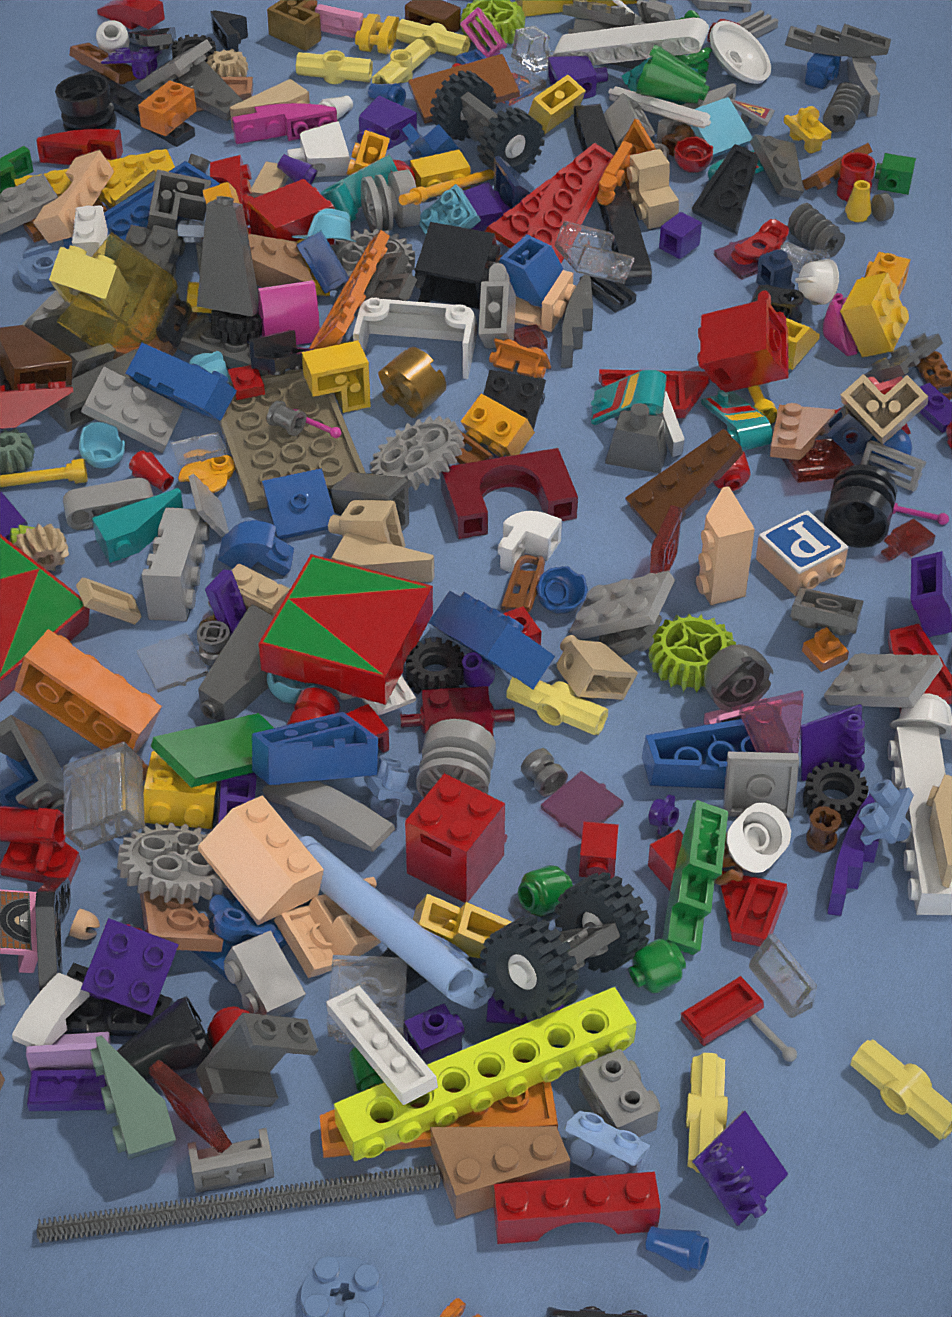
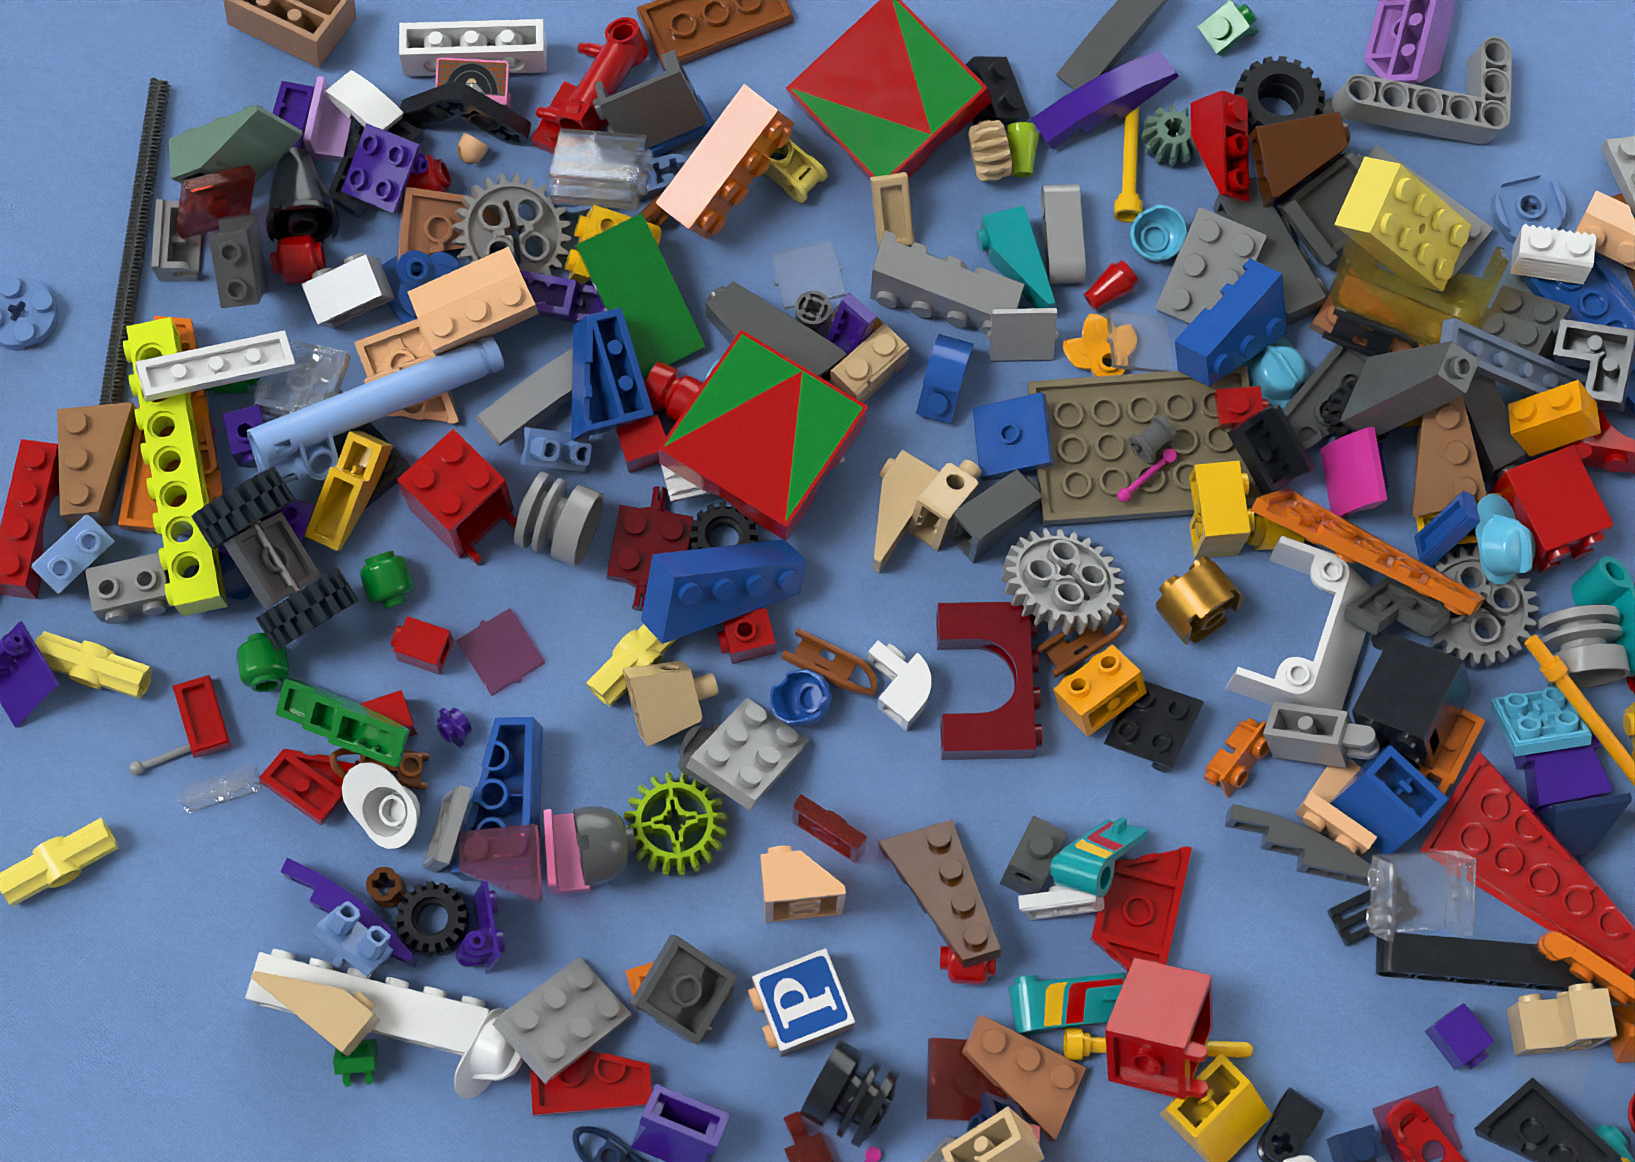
camera: 100 degrees right, 25 degrees up
clear red tile [514,324,548,350] -> none
flat silver wheel [521,748,568,797] -> none

